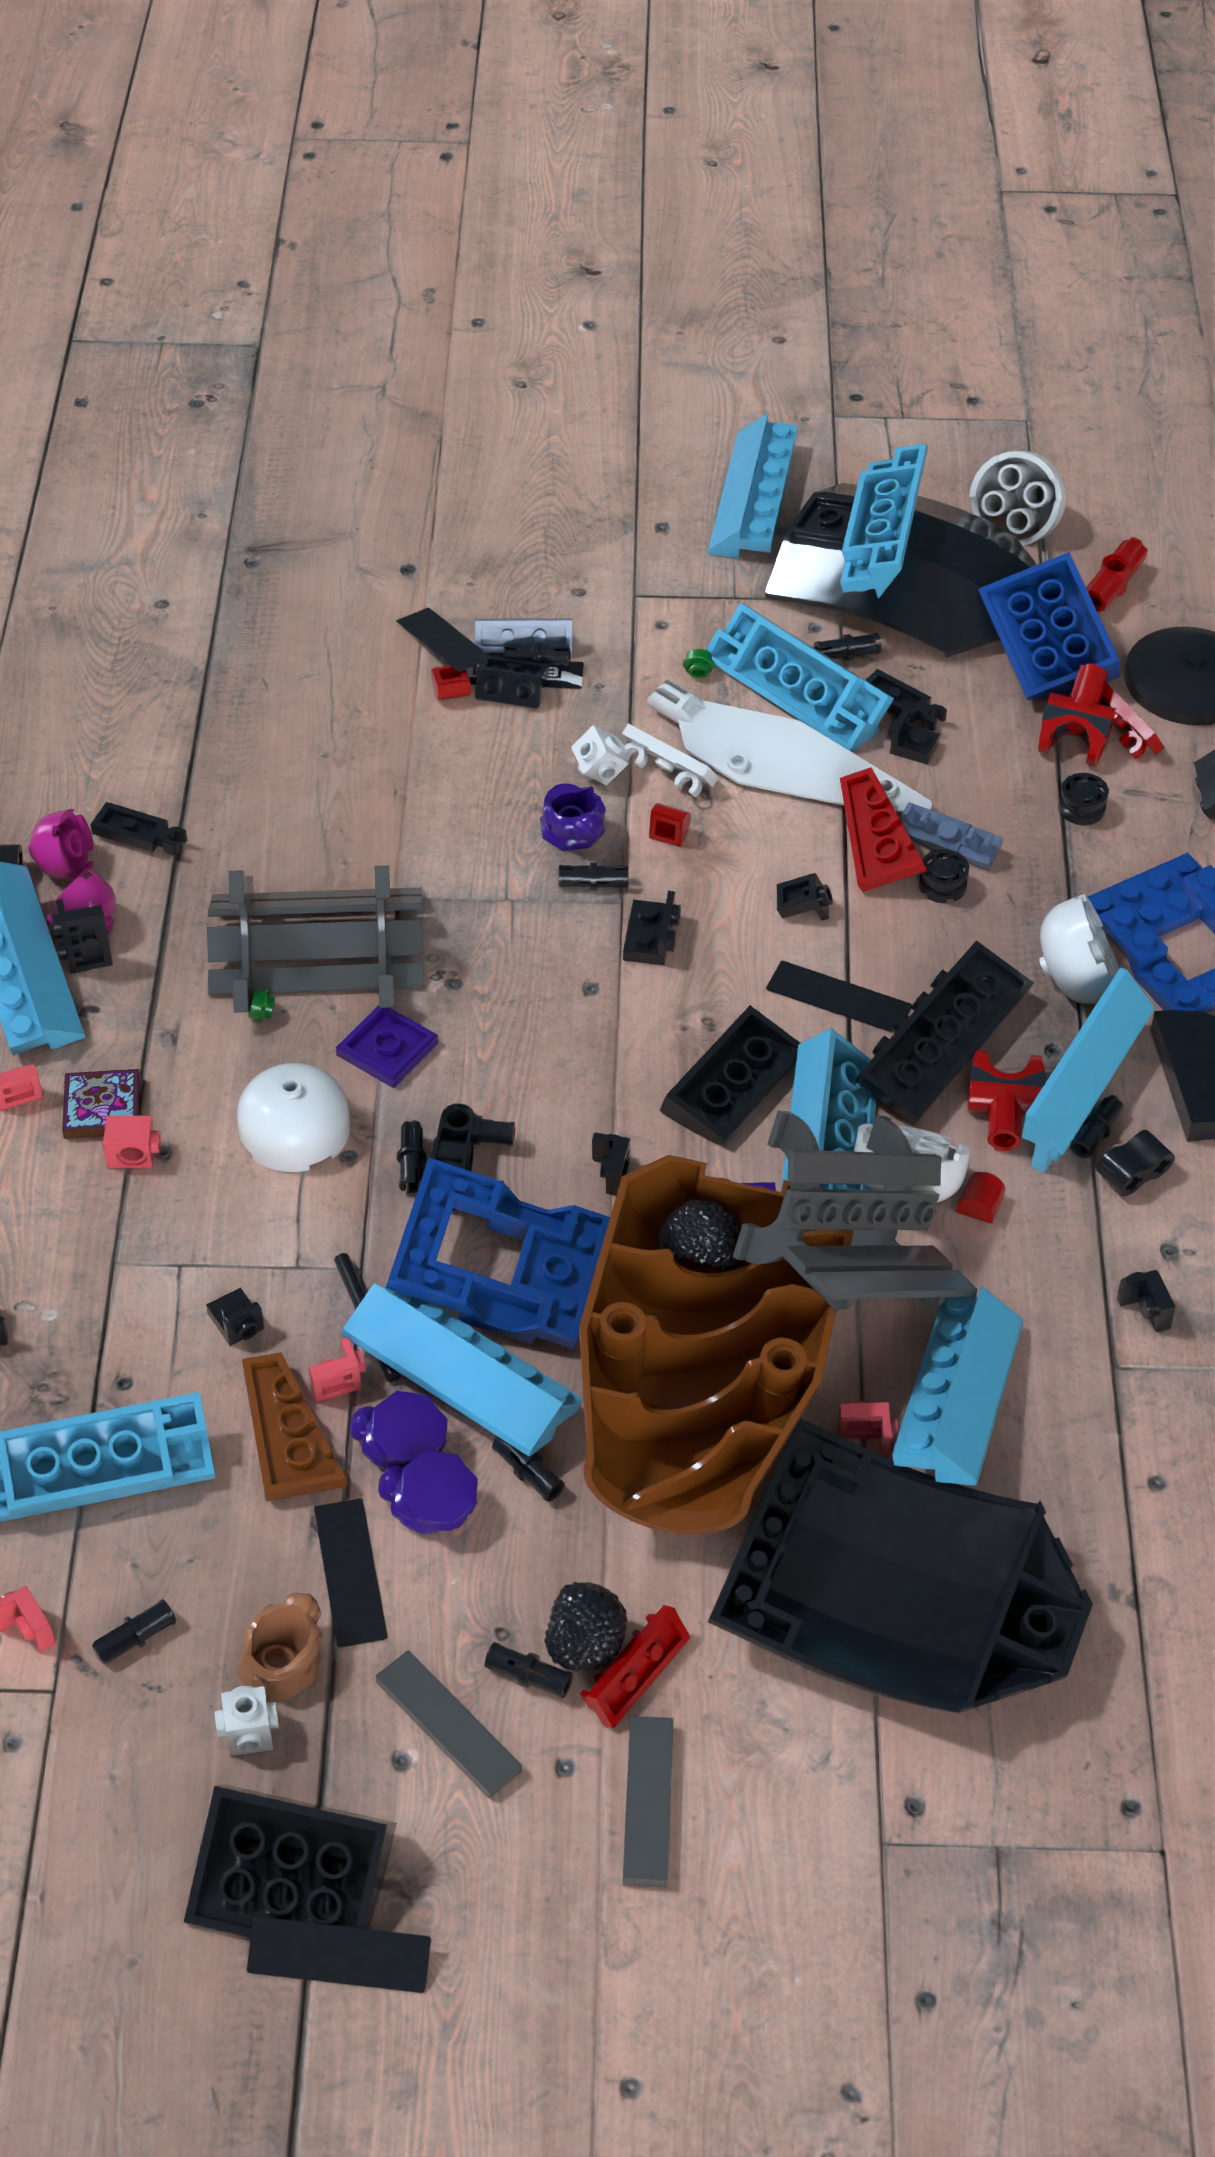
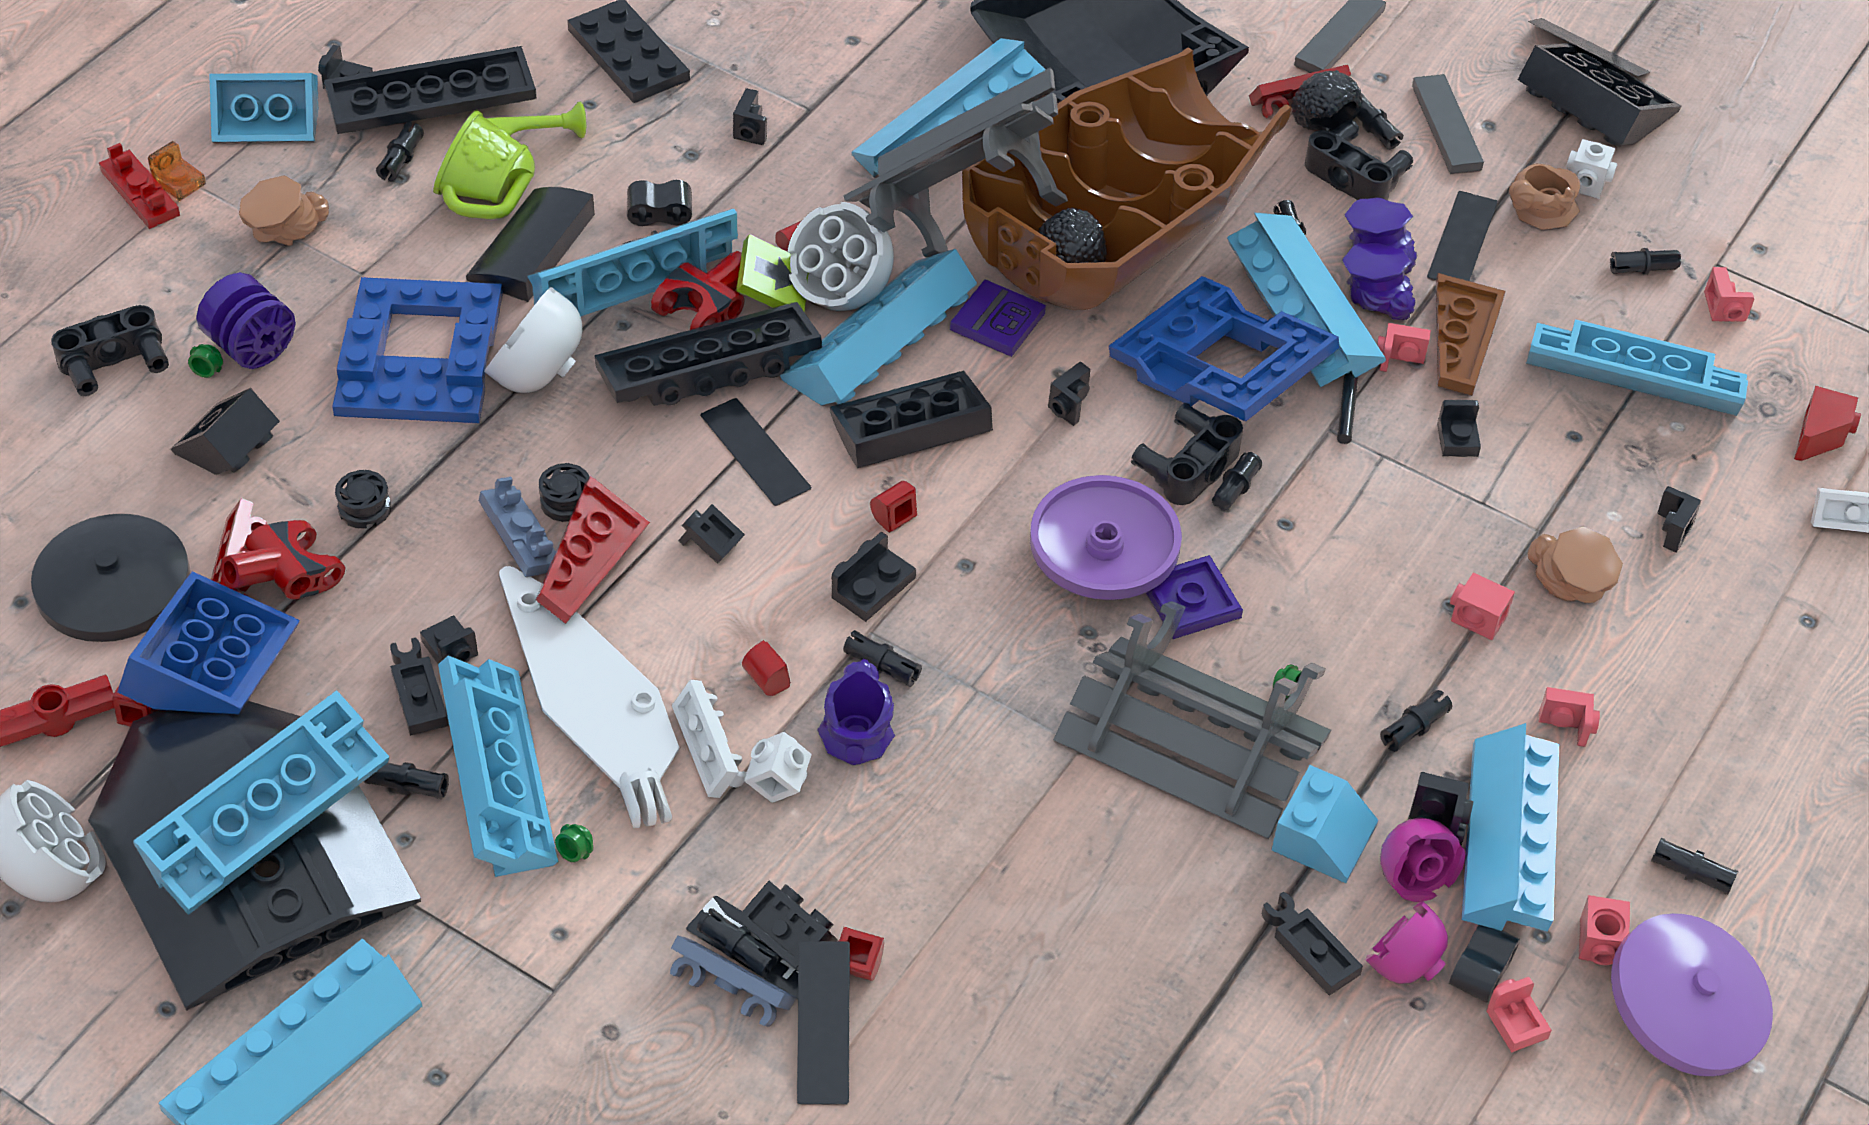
camera: 150 degrees left, 0 degrees up
tile [62,1069,140,1139] -> none
white cylinder [237,1063,350,1172] -> none
none -> tile [737,234,809,311]
none -> red brick [870,481,918,533]
none -> medium lavender dish [1030,475,1182,600]
none -> medium azure slope [1272,765,1378,883]
none -> black piece [1305,119,1413,200]
none -> black pin [1380,690,1453,752]
none -> nougat piece [1528,526,1623,603]

